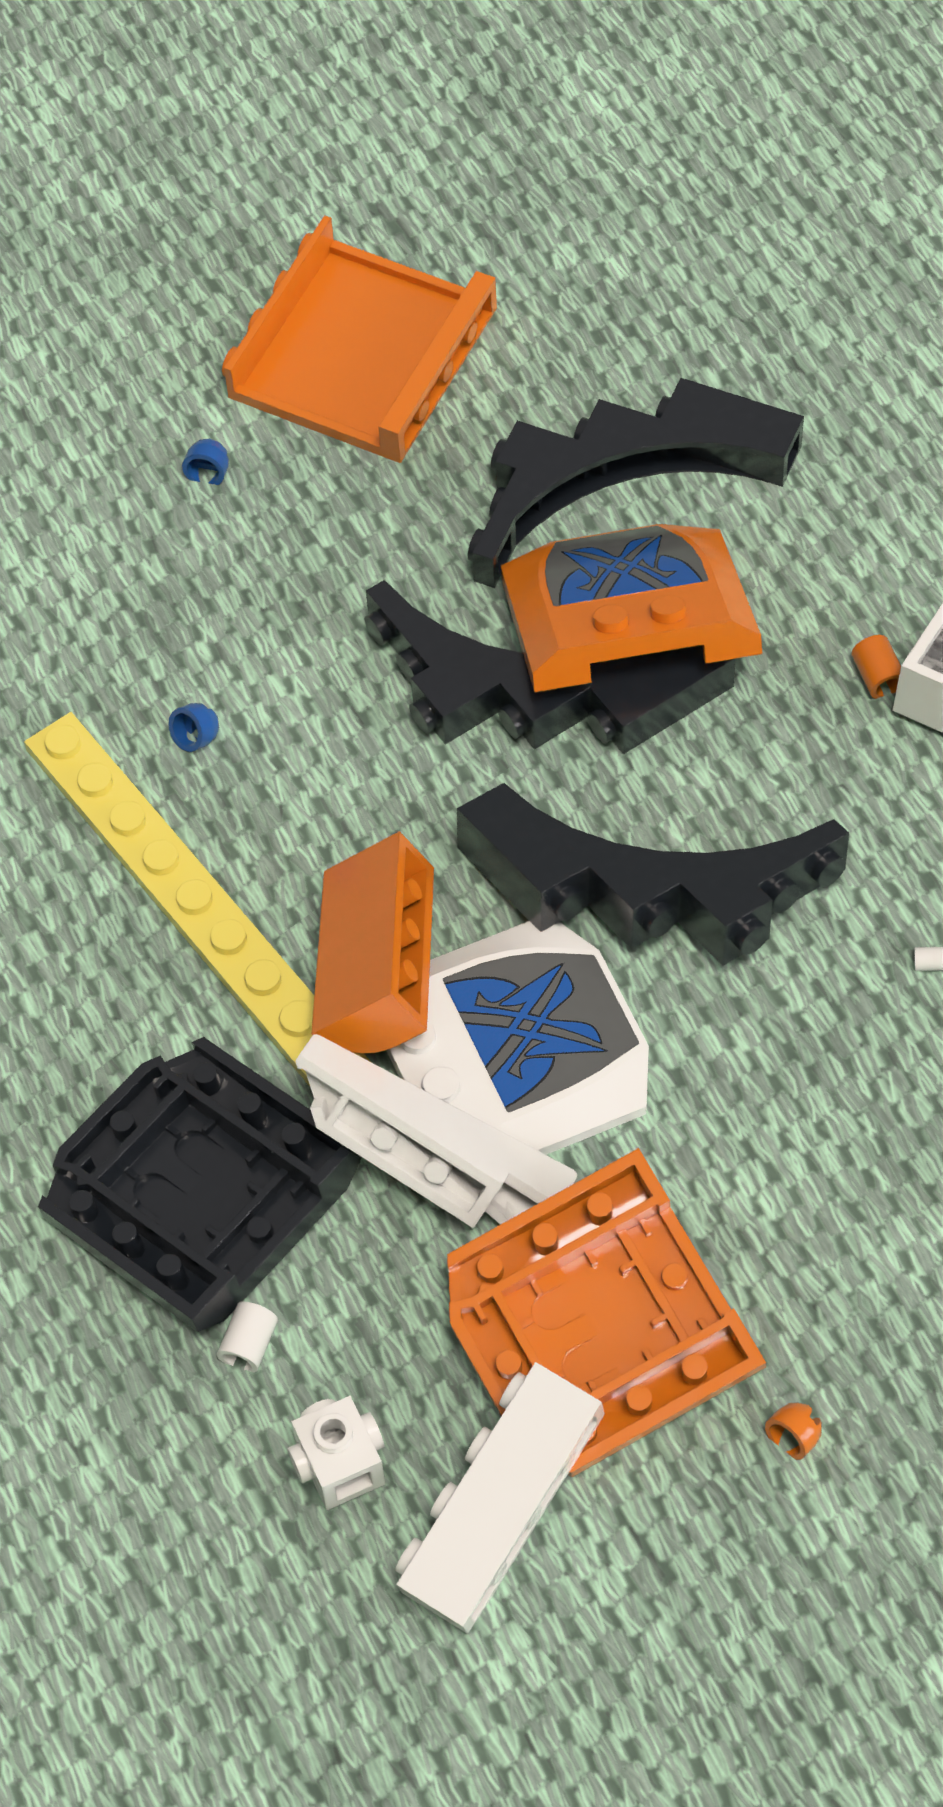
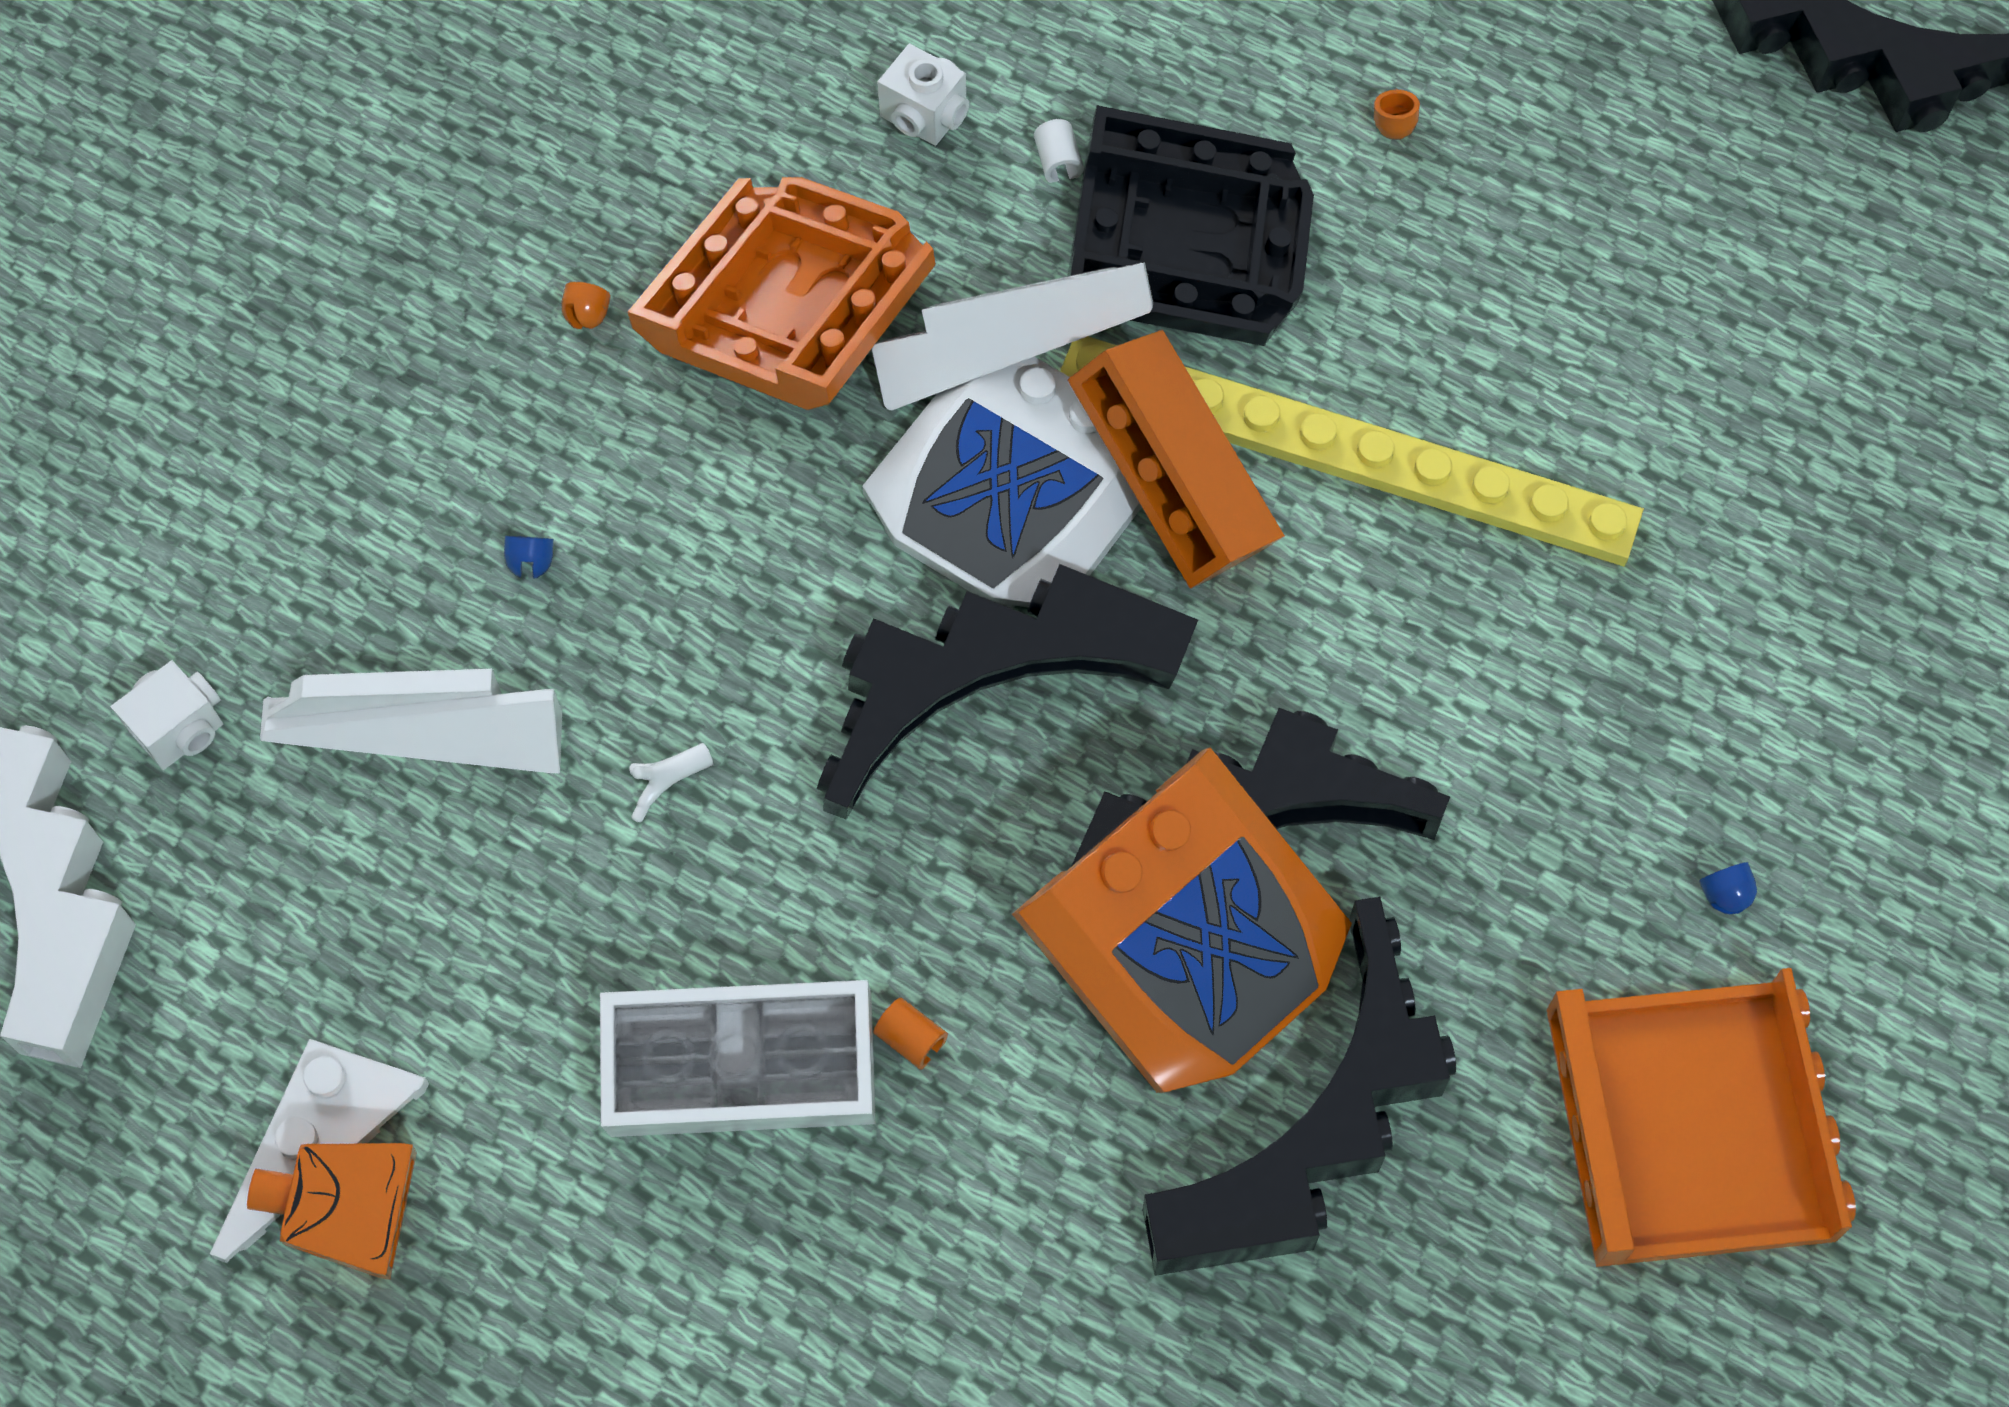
camera: 145 degrees right, 5 degrees up
blue hinge [169,703,220,752] -> none
white brick [395,1362,605,1634] -> none

